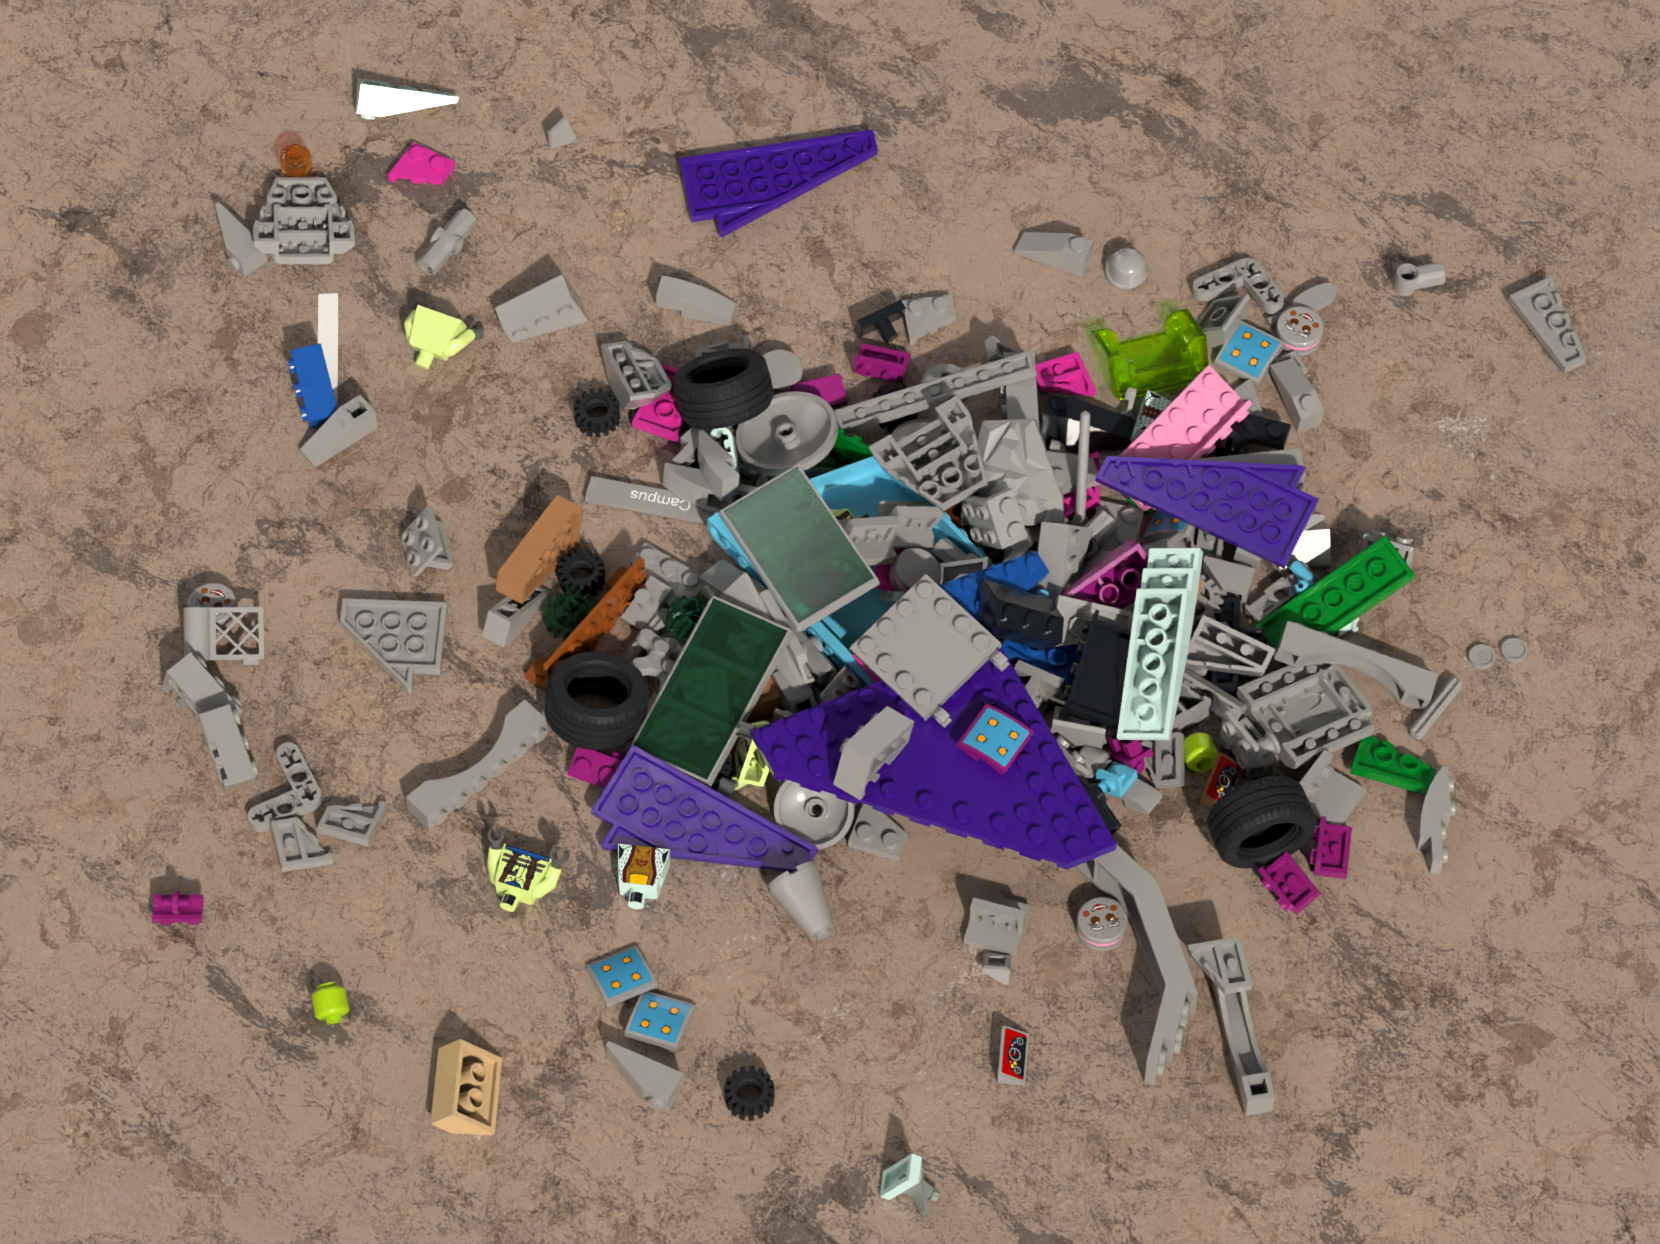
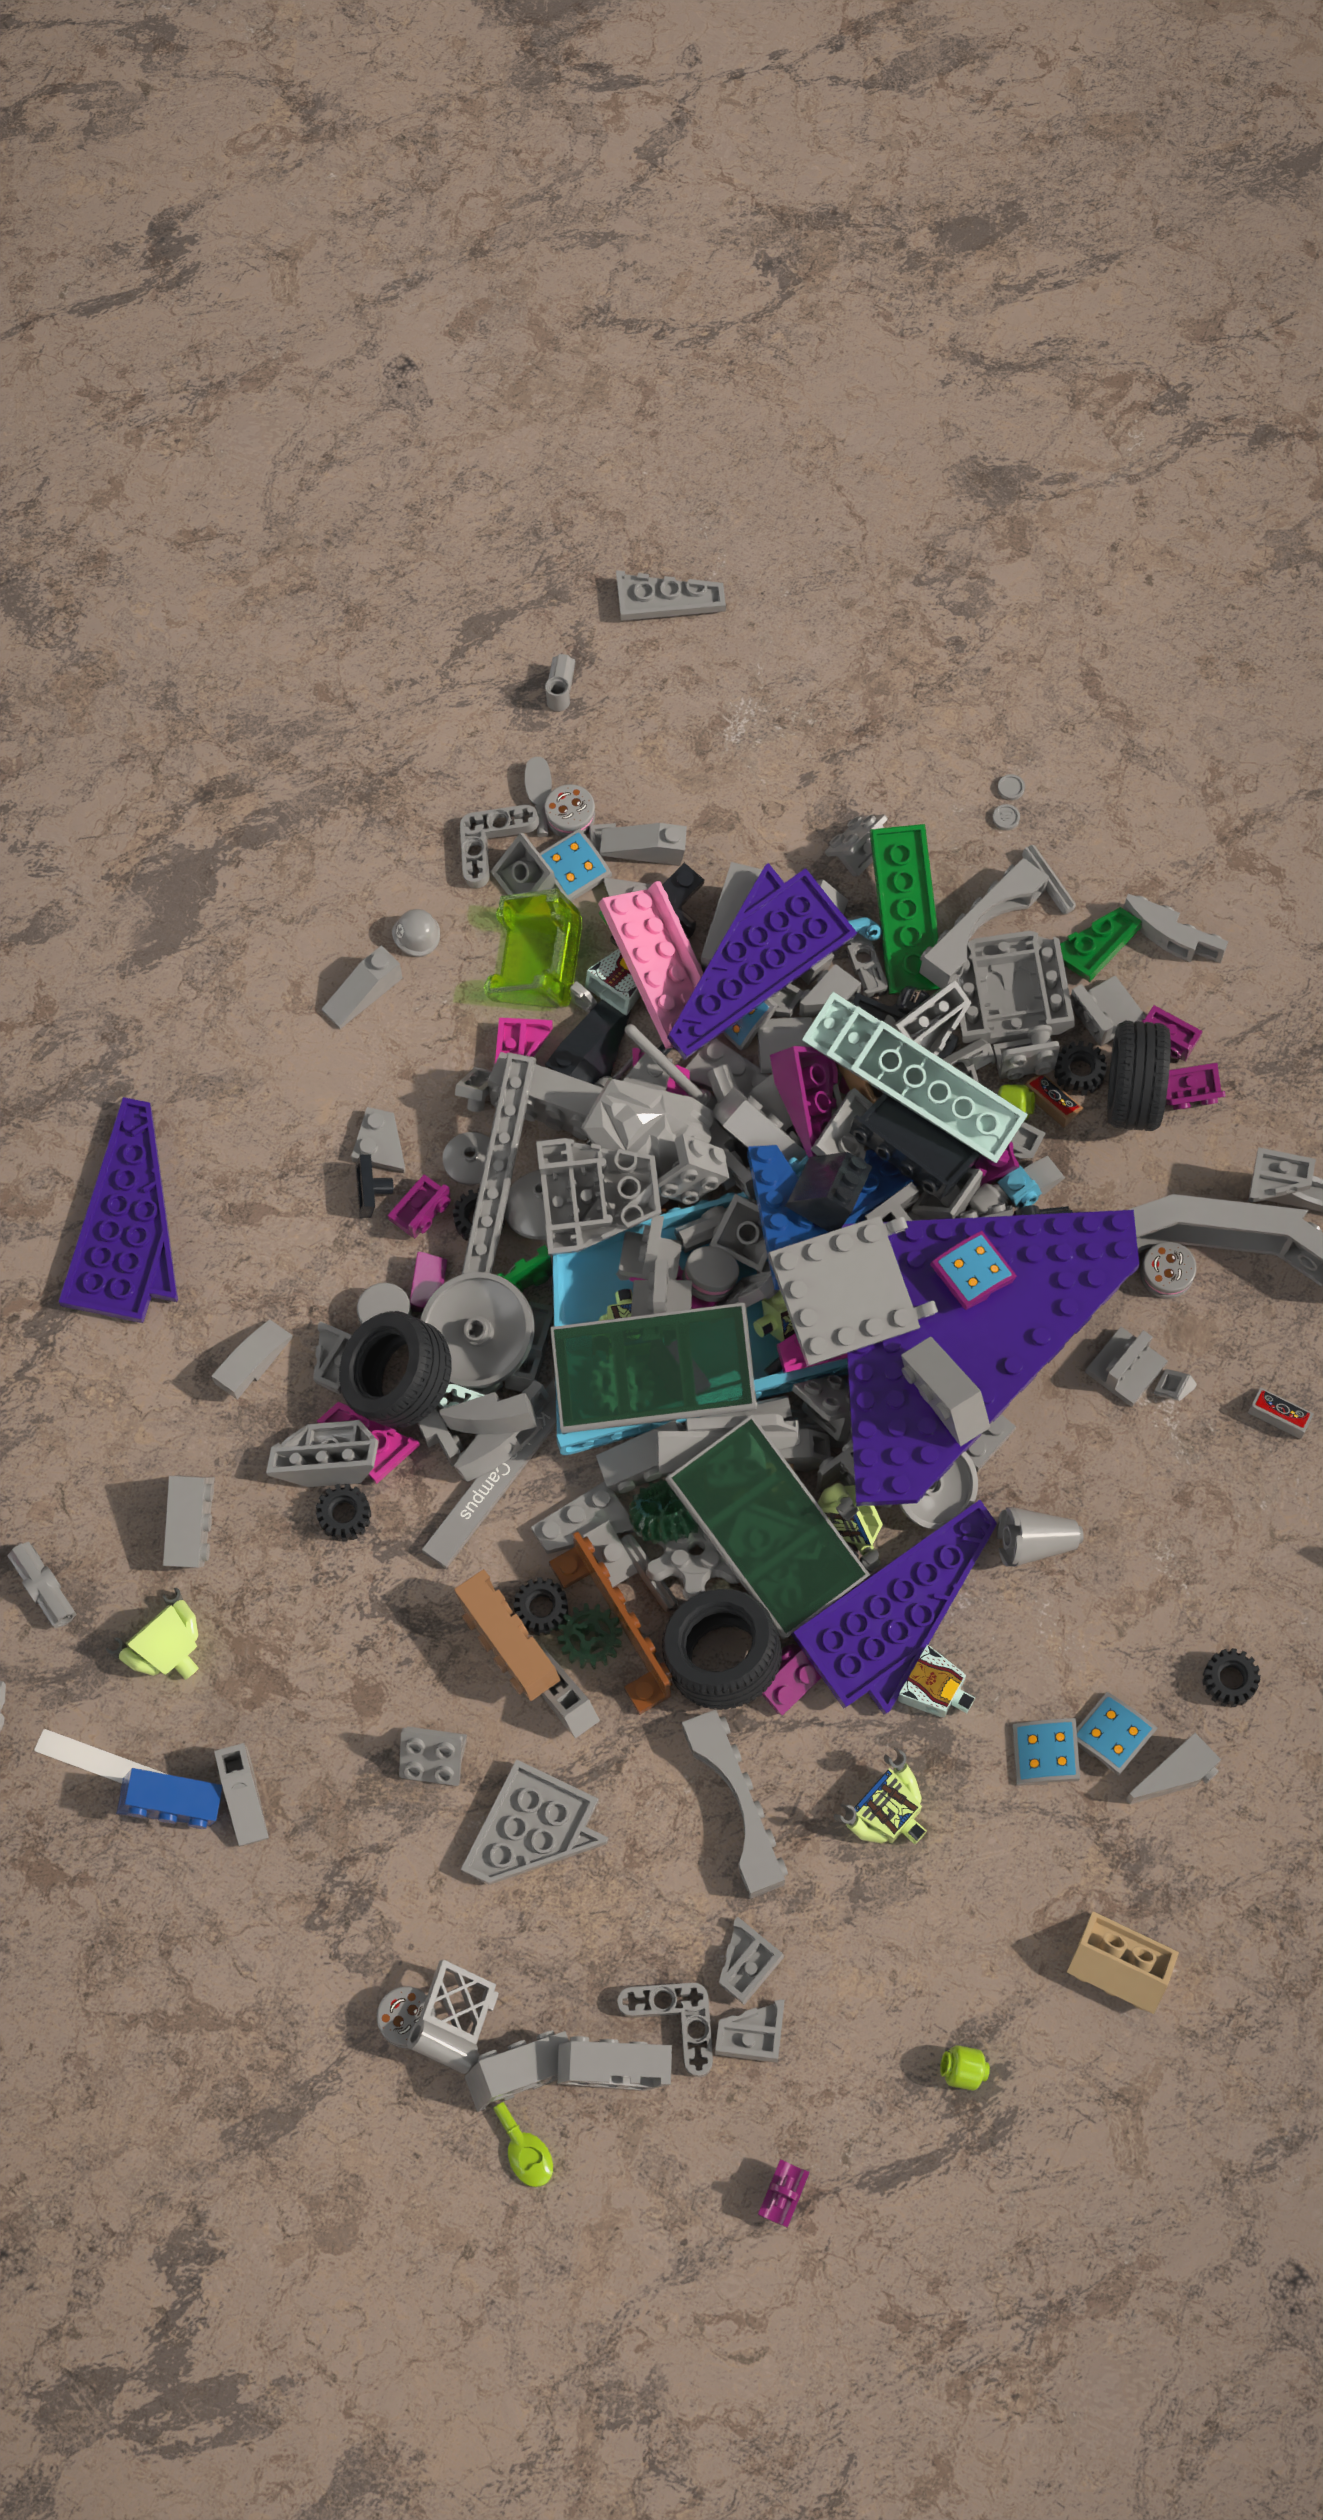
camera: 65 degrees left, 10 degrees up
none -> lime piece [493,2102,553,2187]

